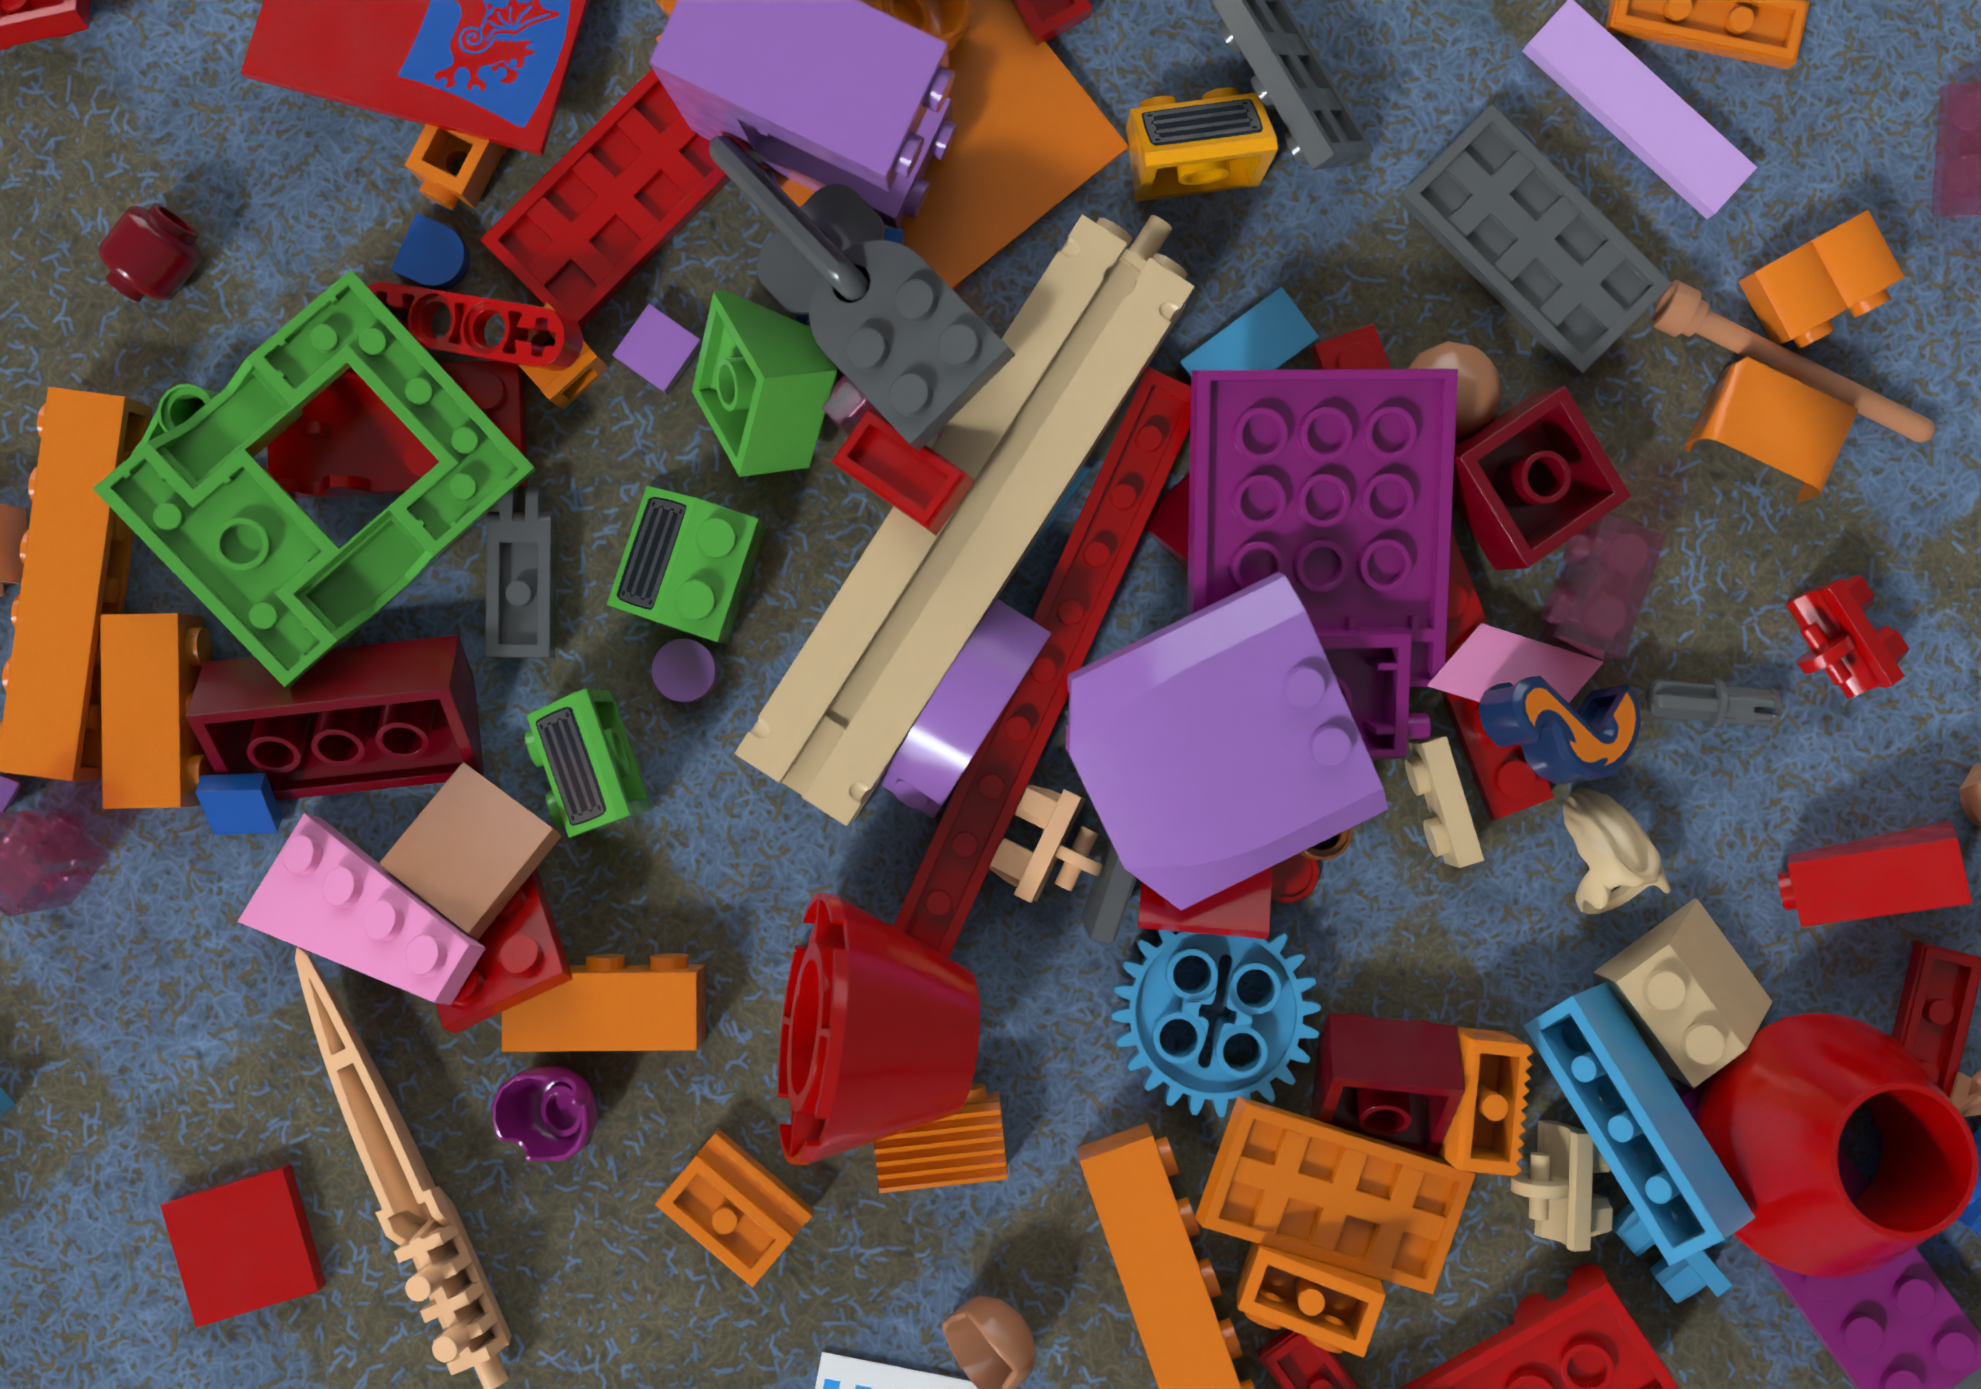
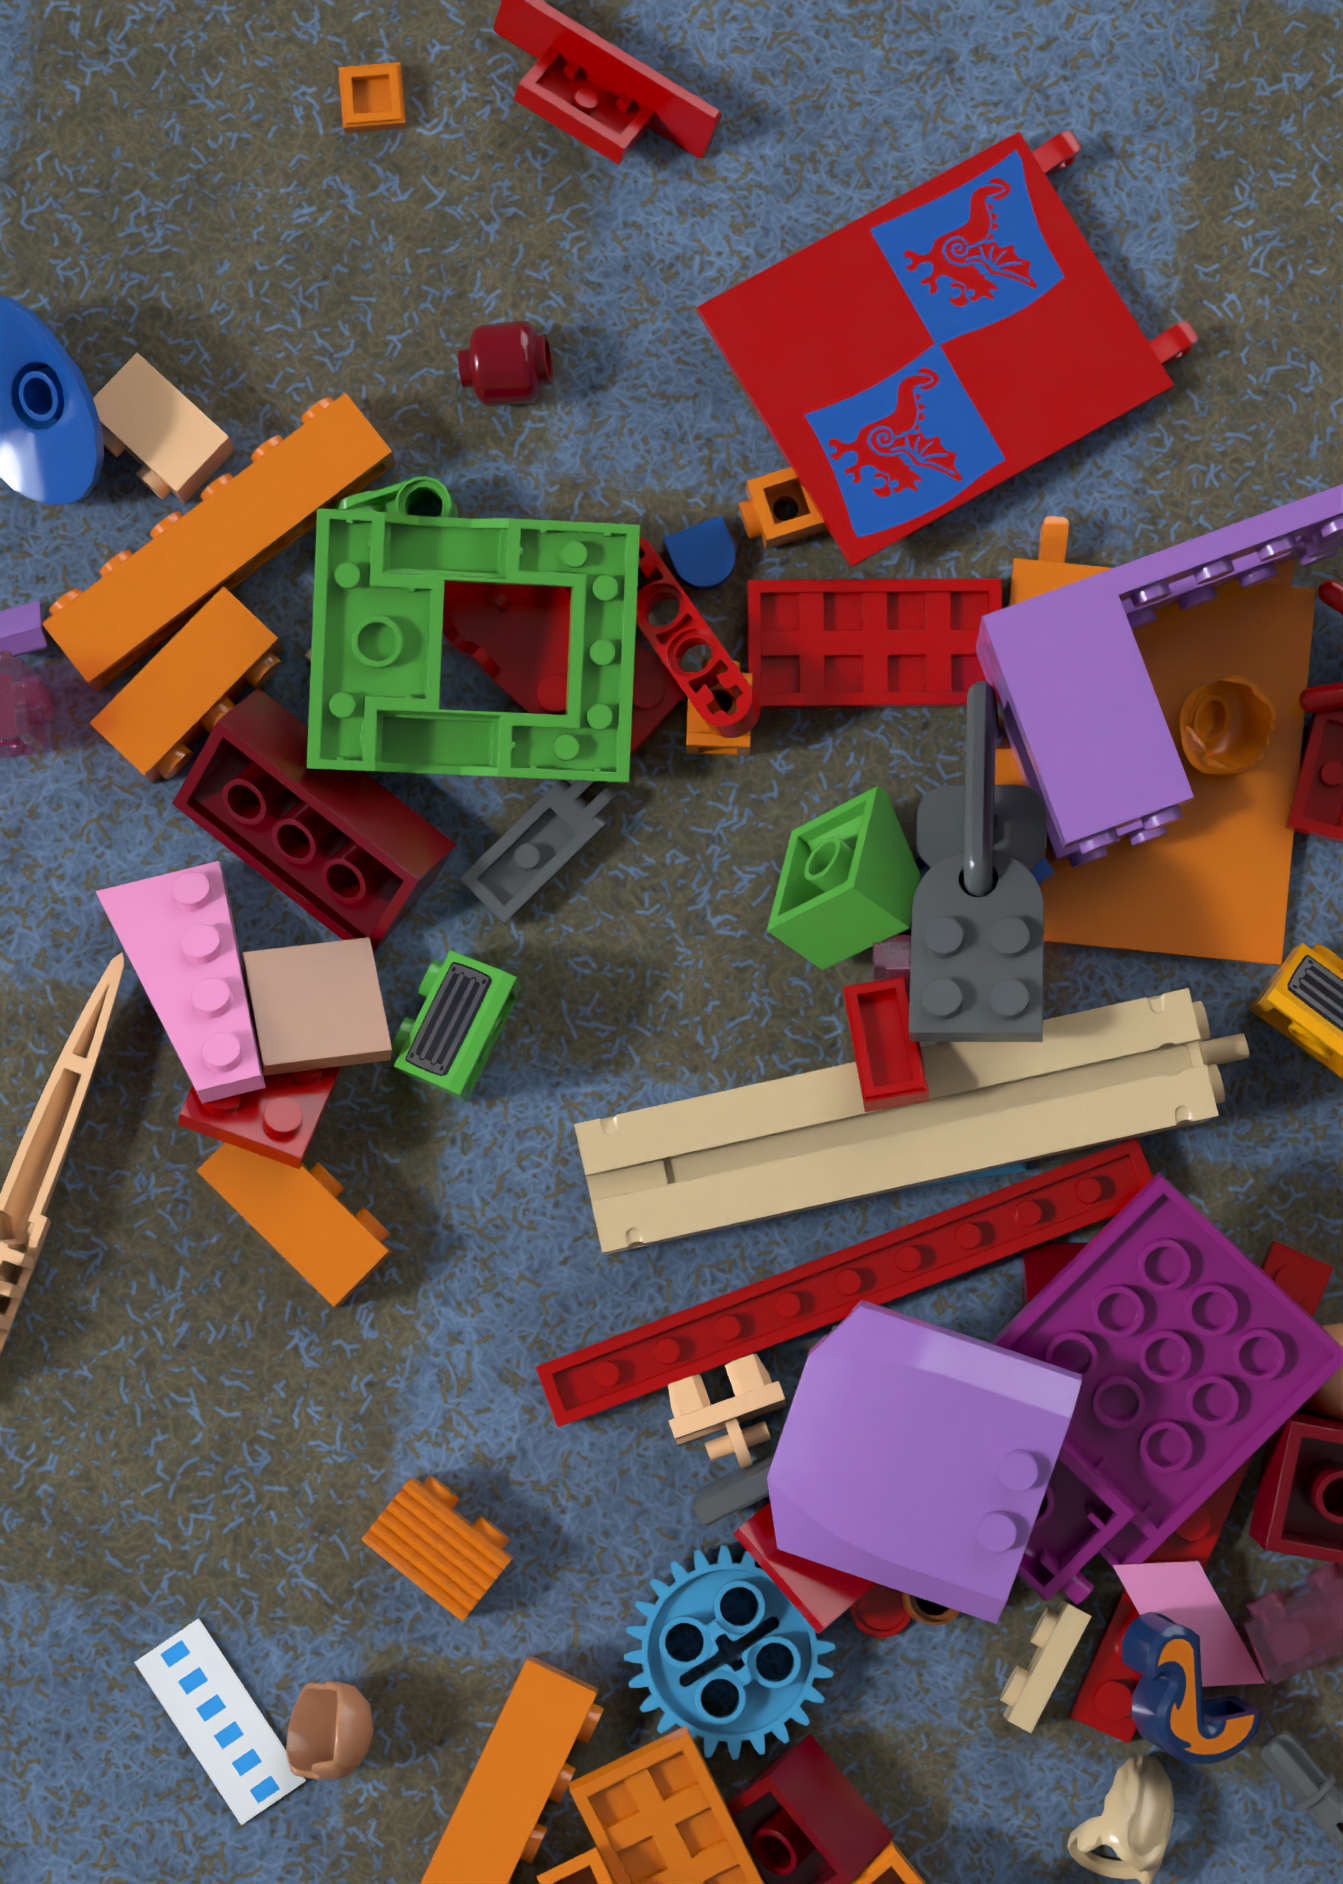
camera: 45 degrees right, 5 degrees down
blue tile [195,773,282,835] -> none
magenta hair [491,1064,599,1162] -> none
bright green slope [607,486,767,645] -> none
medium lavender tile [612,304,702,395] -> none
medium lavender tile [652,639,718,702] -> none
orange plate [655,1128,815,1288] -> none
red cone [777,892,980,1165] -> none
medium lavender arch [880,598,1051,819] -> none
dark azure tile [1178,286,1319,383] -> none

